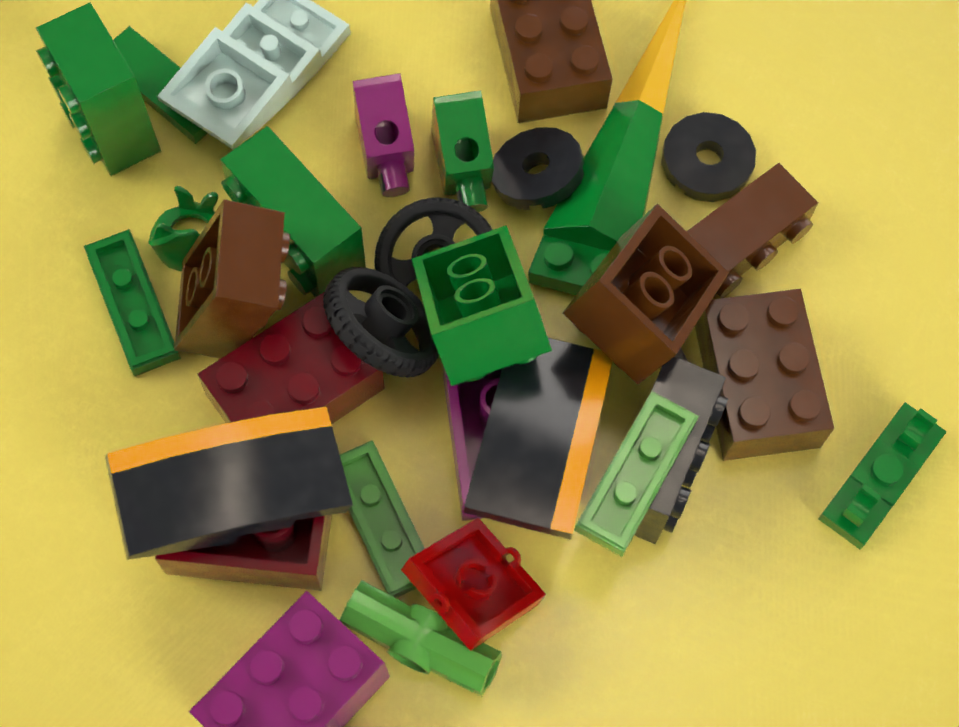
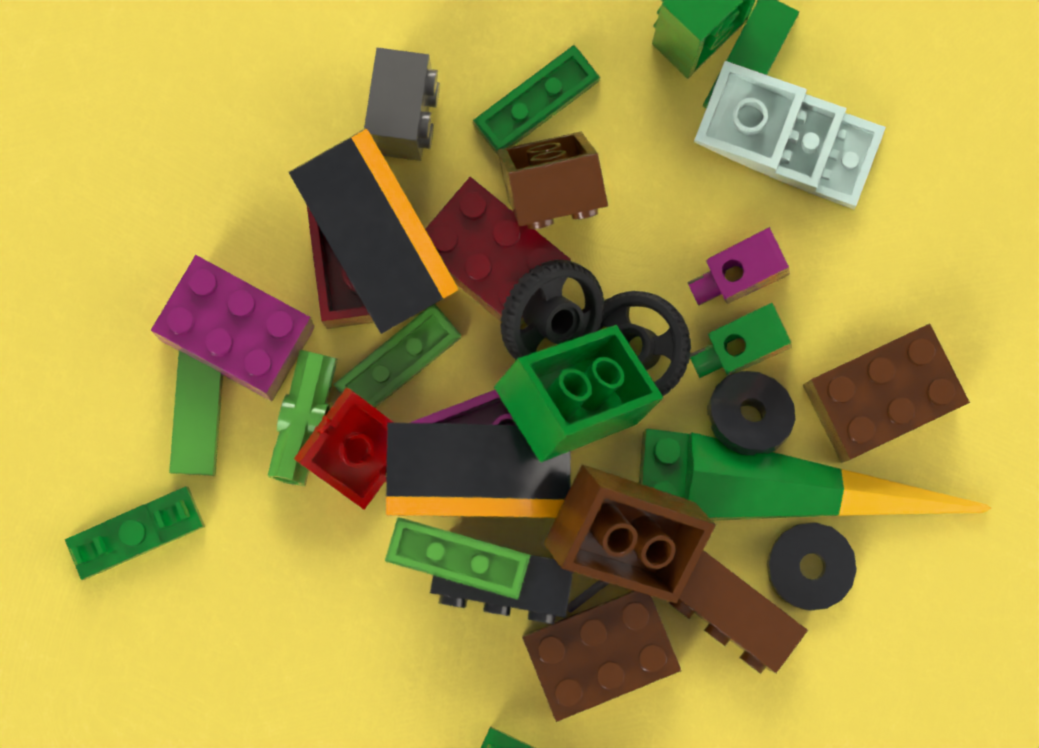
camera: 80 degrees right, 15 degrees up
green piece [148,186,219,272] -> none
green brick [220,126,366,298] -> none
none -> dark grey brick [364,47,440,161]

